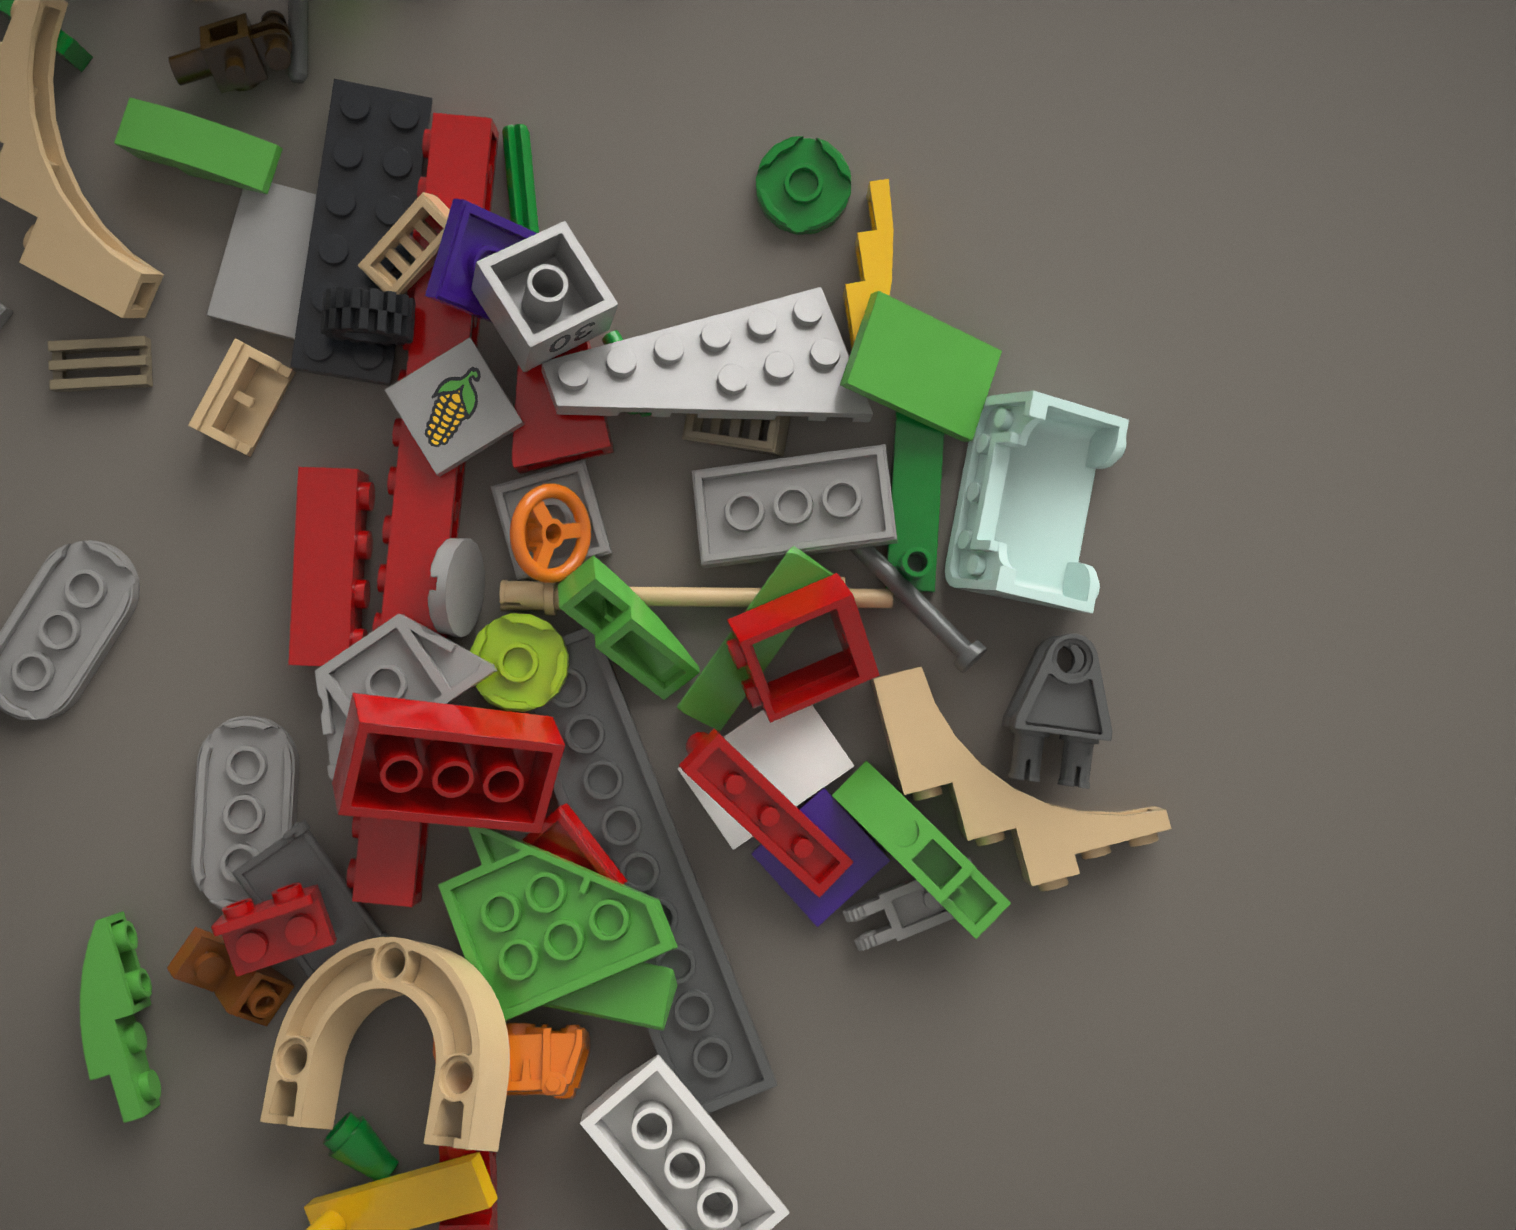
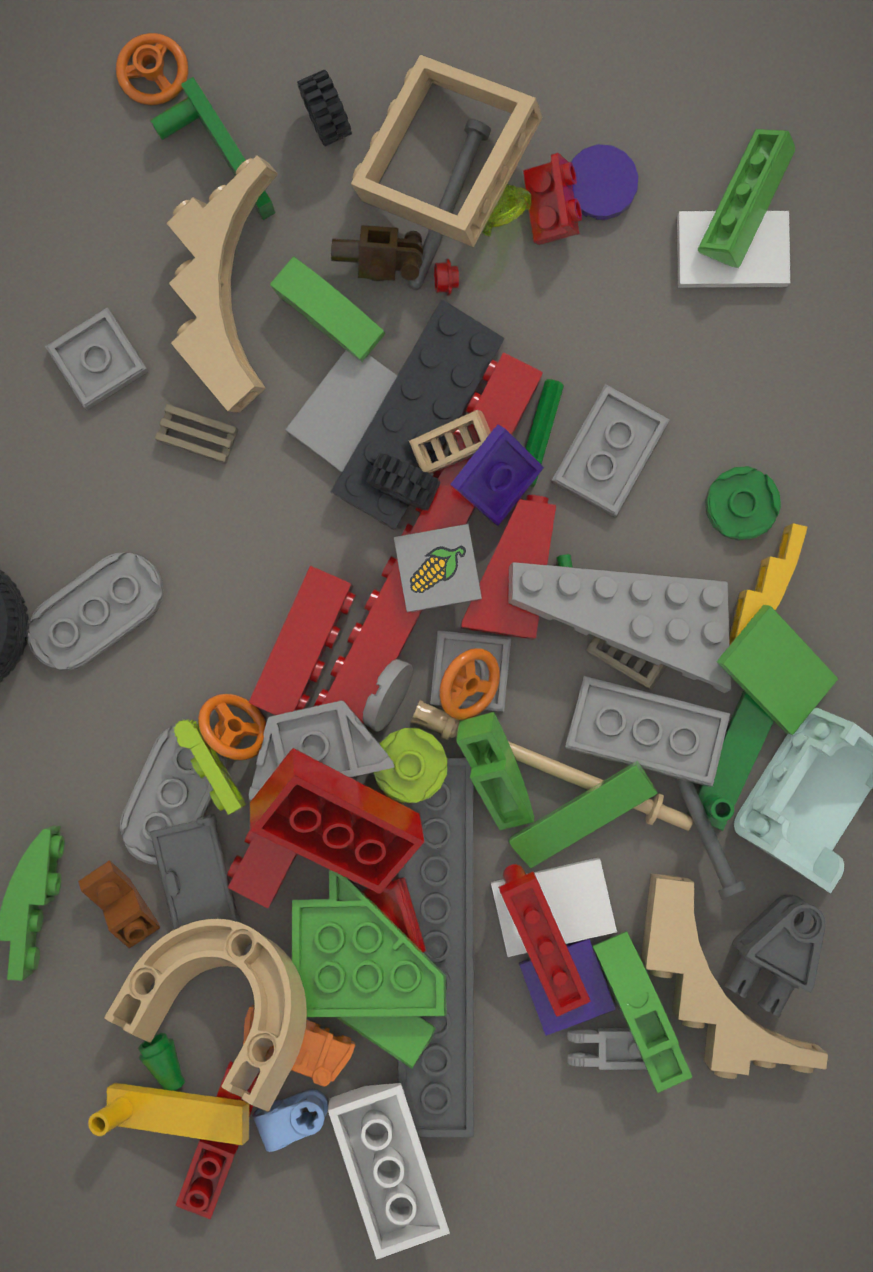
camera: 25 degrees right, 0 degrees up
tan hinge [188,338,296,457] -> none
red bracket [211,882,337,977] -> none
light grey brick [471,221,618,372] -> none
red window [726,573,880,723] -> none
none -> lime hinge [173,719,247,815]
none -> orange piece [198,694,266,760]
none -> light blue piece [252,1089,328,1152]
none -> red plate [434,258,459,296]
none -> light grey tile [551,384,669,517]

